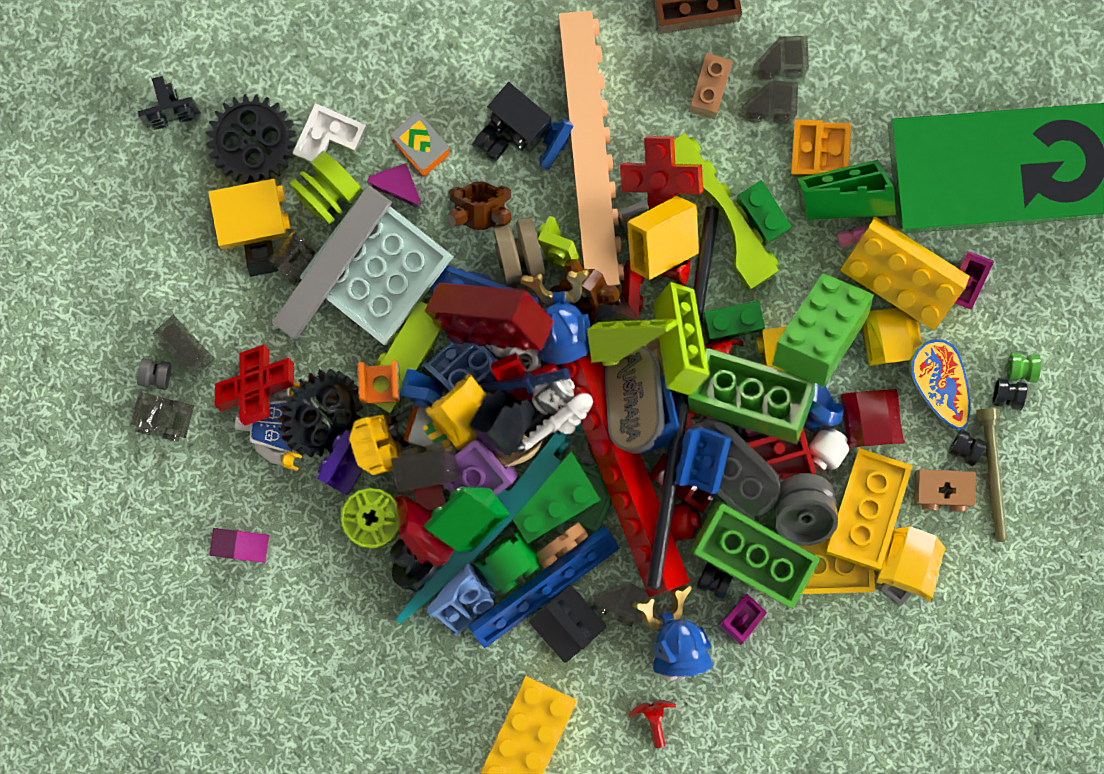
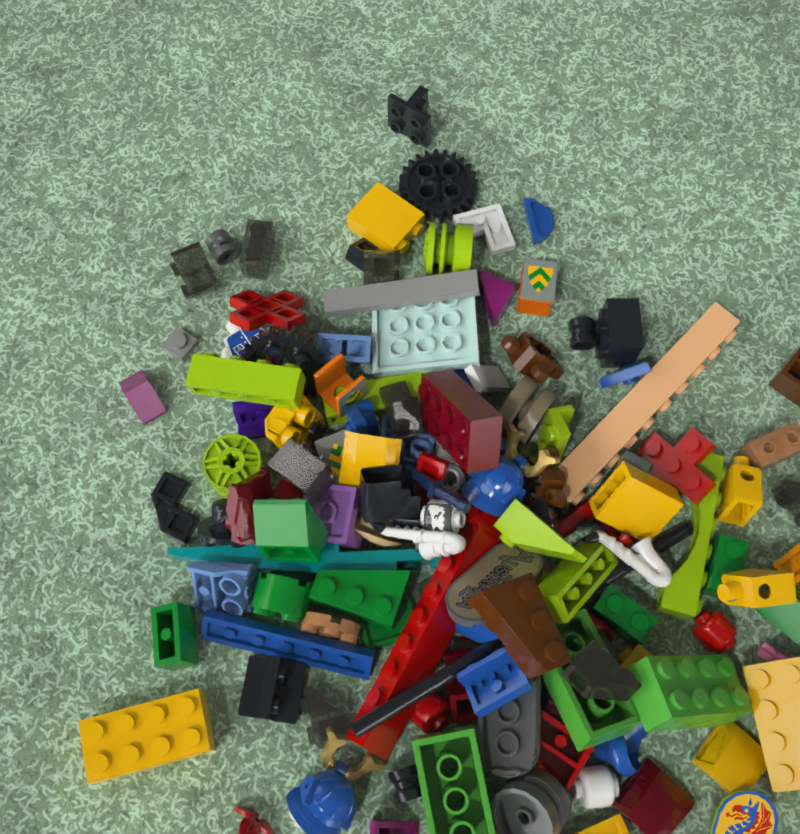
camera: 55 degrees right, 15 degrees down
none -> black tile [151,471,200,544]
none -> green brick [151,602,199,671]
none -> light grey plate [161,327,199,363]
none -> lime brick [185,352,306,410]
none -> medium blue brick [317,333,372,365]
none -> clear smoke slope [379,381,423,439]
none -> white tile [464,364,510,393]
none -> reddish brown wedge [465,572,572,680]
none -> blue plate [523,198,554,245]
none -> clear smoke slope [561,639,642,701]
none -> white piece [582,530,672,588]
none -> red head [692,609,737,654]
none -> yellow torso [717,456,763,527]
none -> yellow torso [717,568,797,608]

